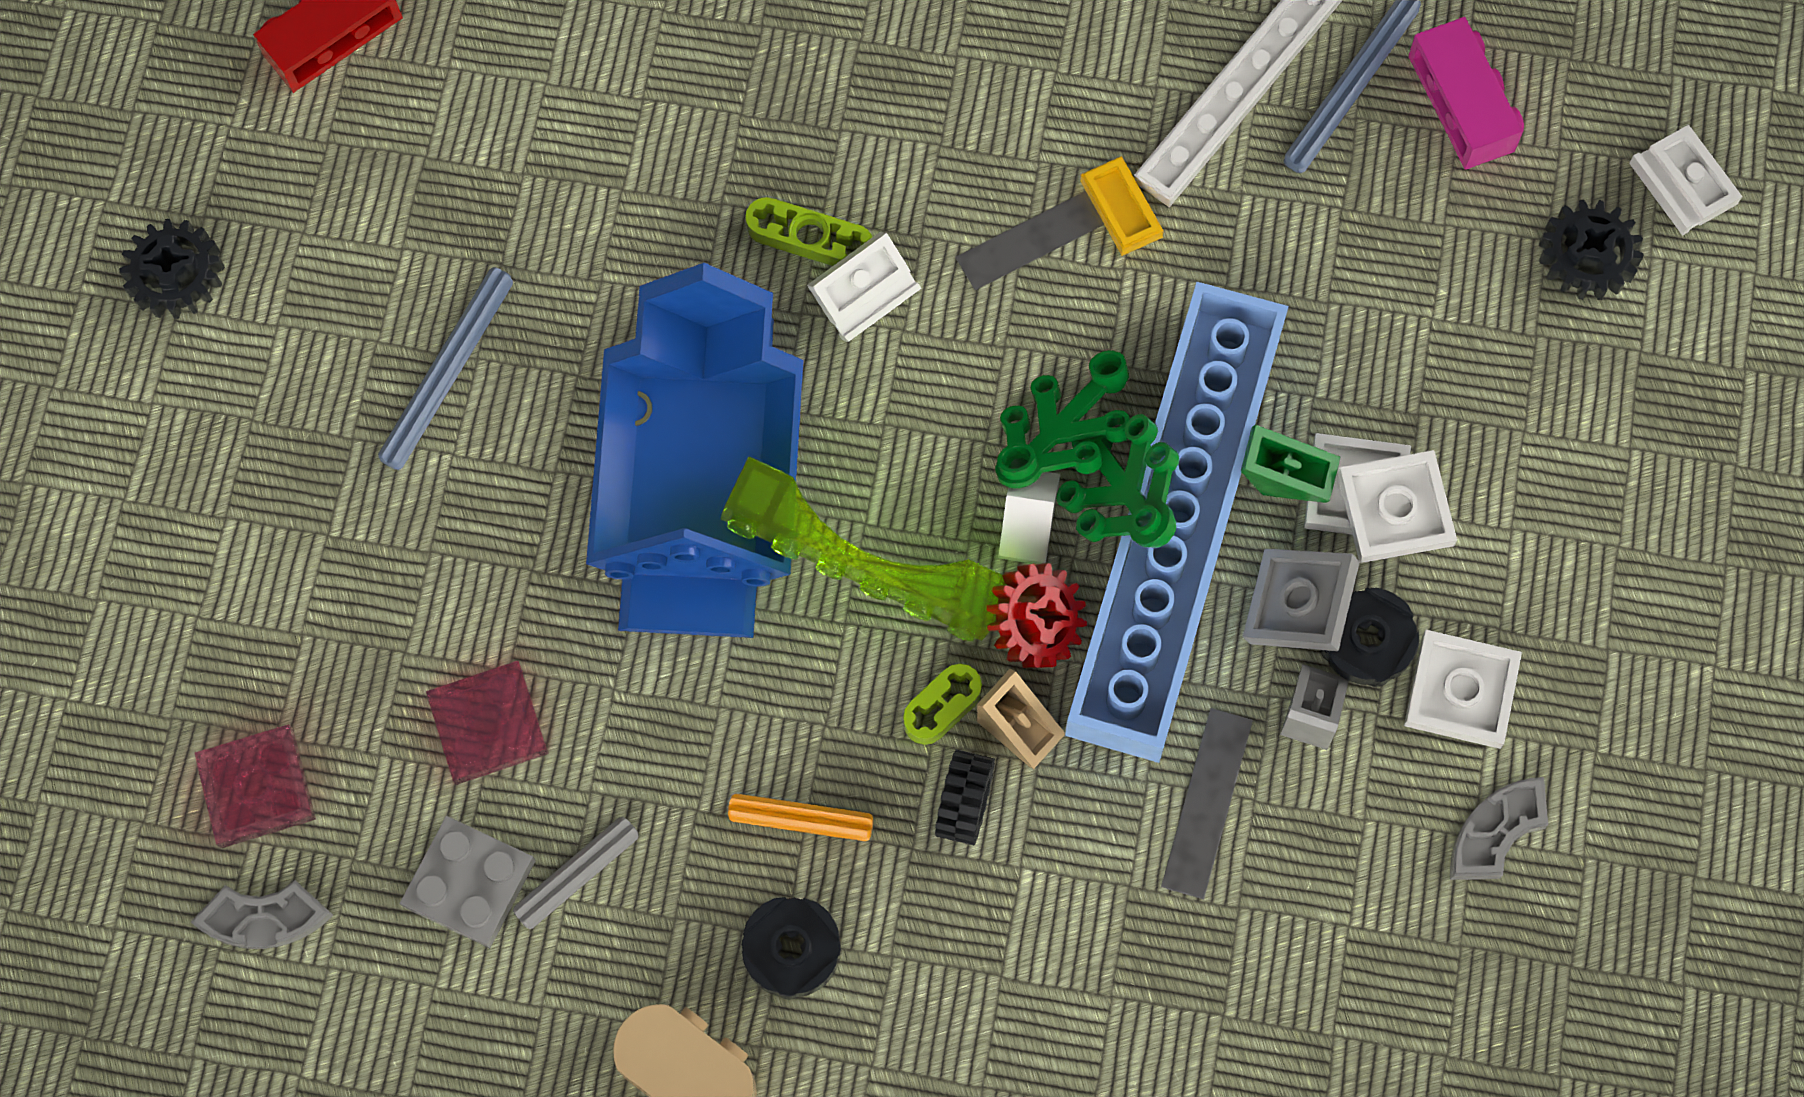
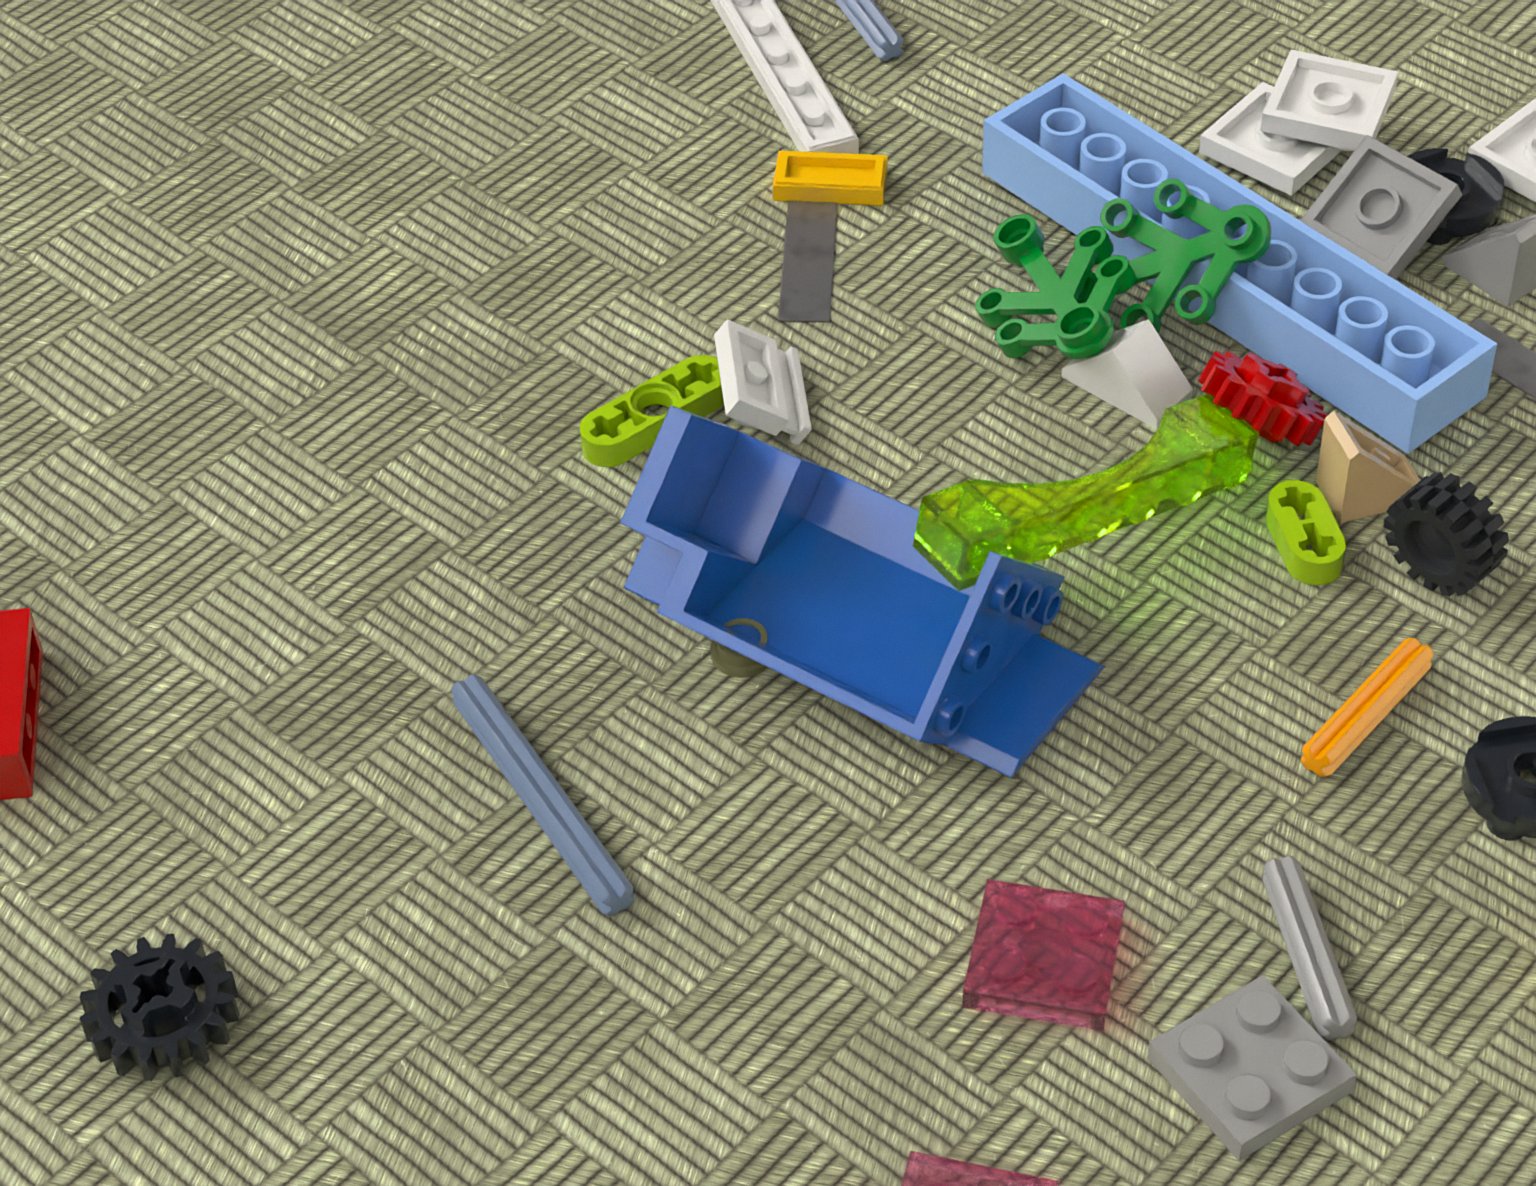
camera: 60 degrees left, 25 degrees down
green slope [1241,425,1341,503] -> none

